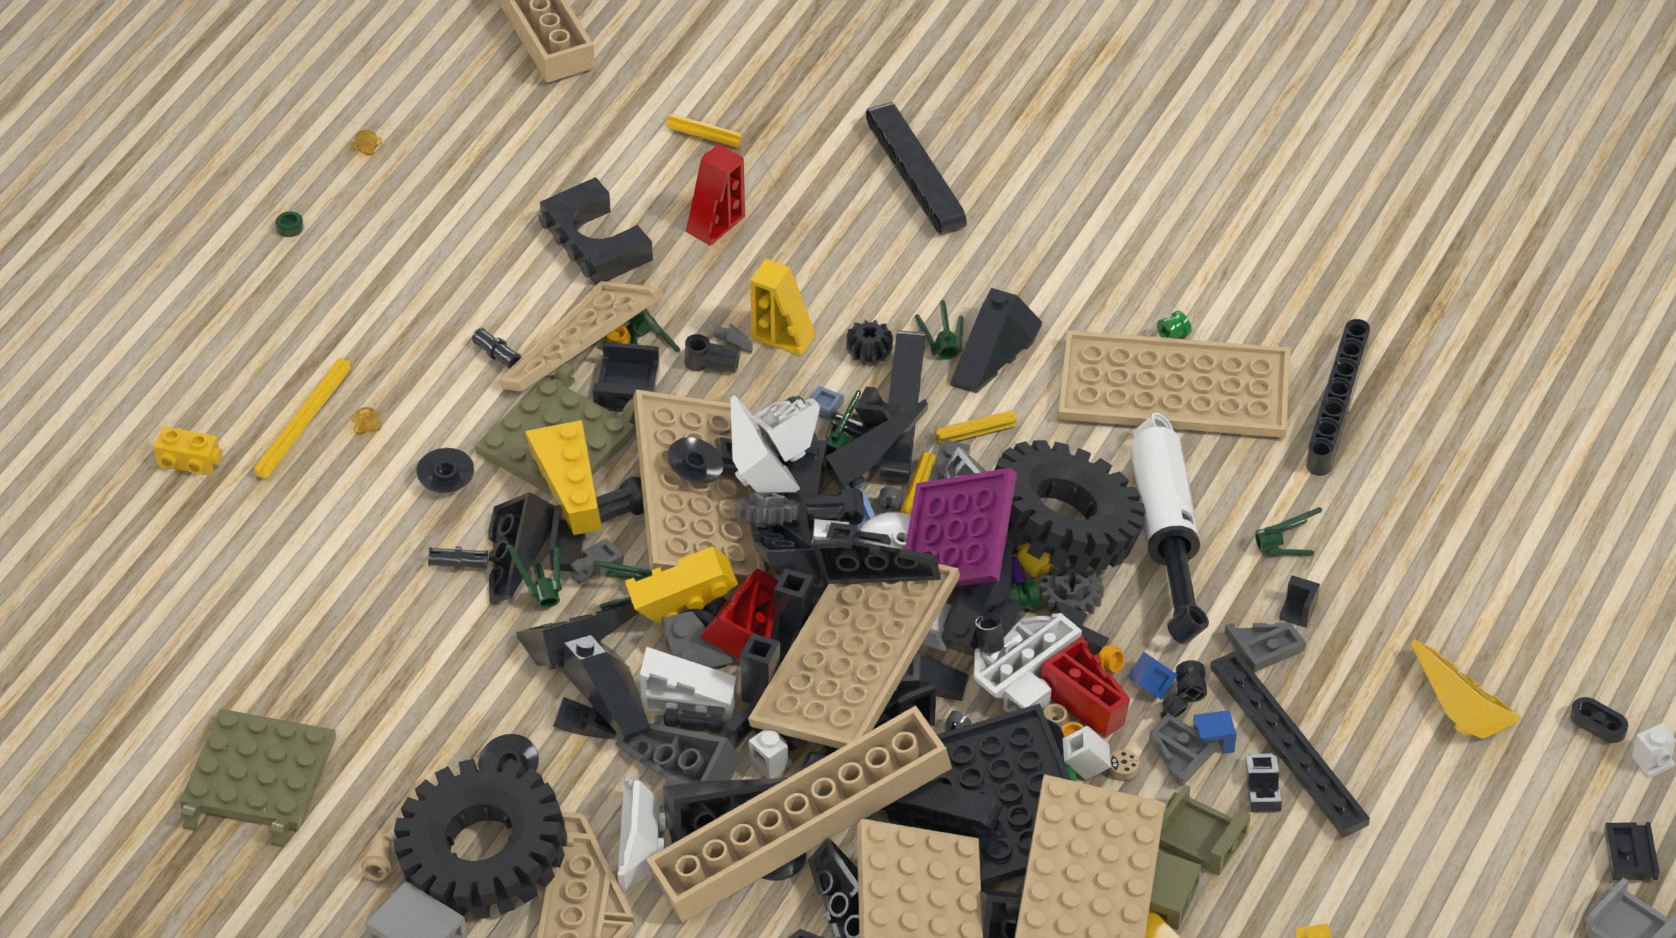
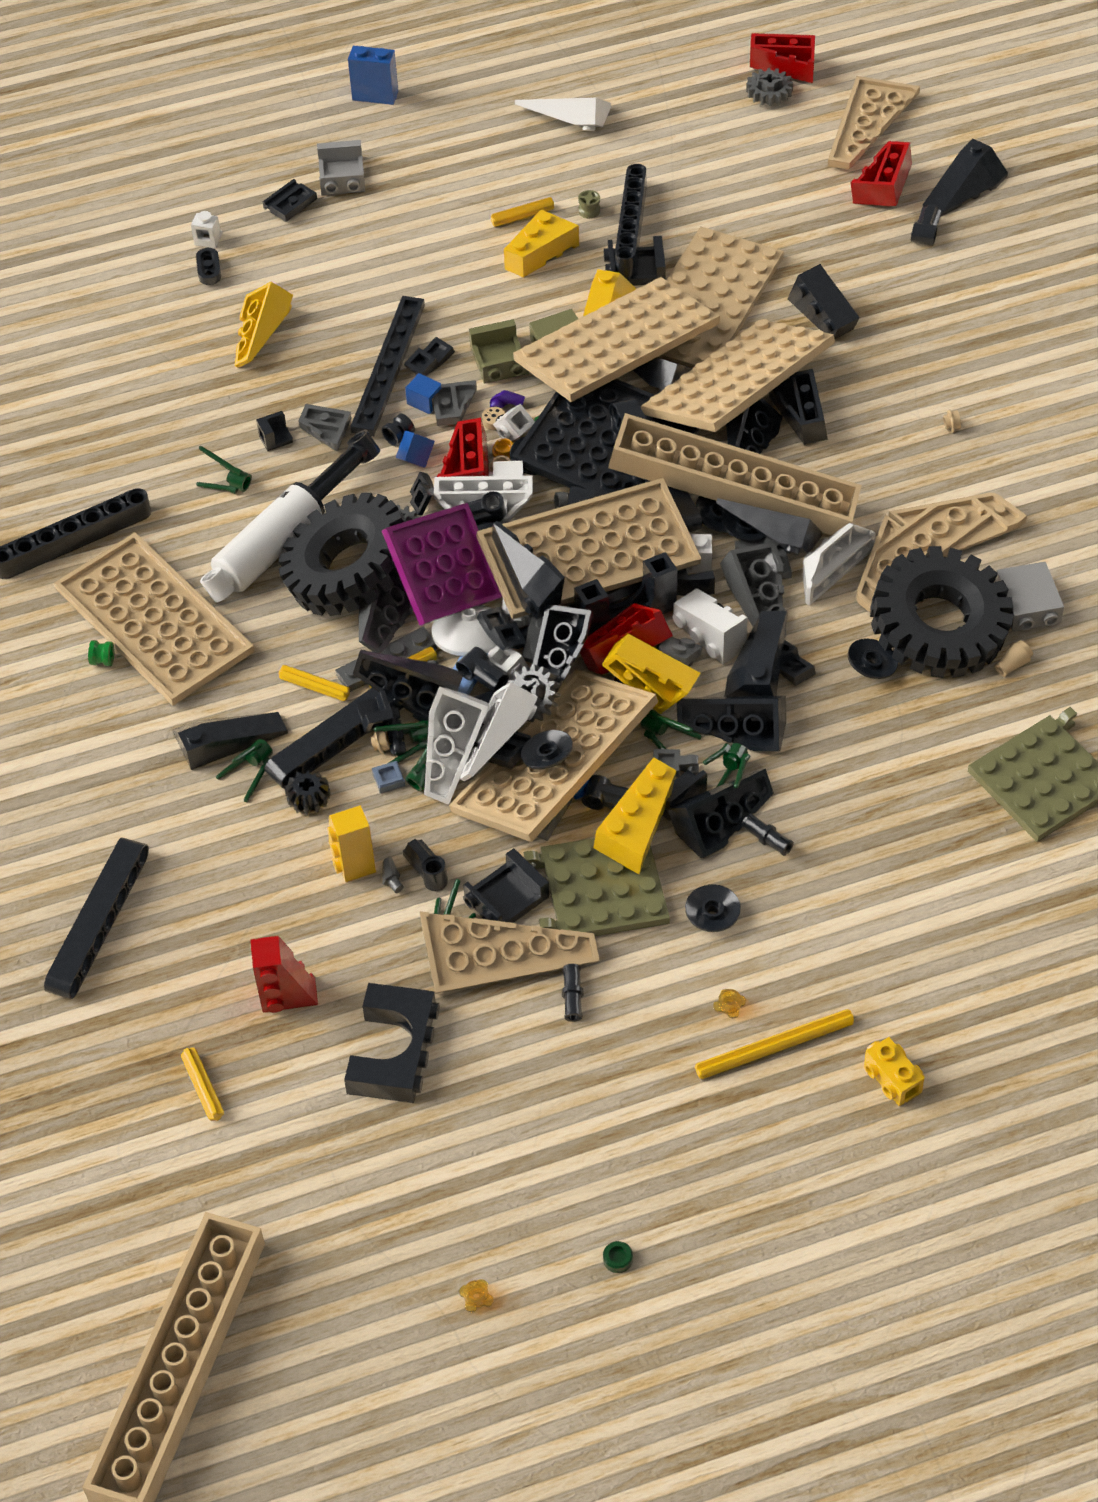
camera: 135 degrees left, 5 degrees up
light orange plate [1098,644,1125,674] -> none
black plate [1159,692,1189,718] -> none
none -> dark purple arm [490,390,525,409]

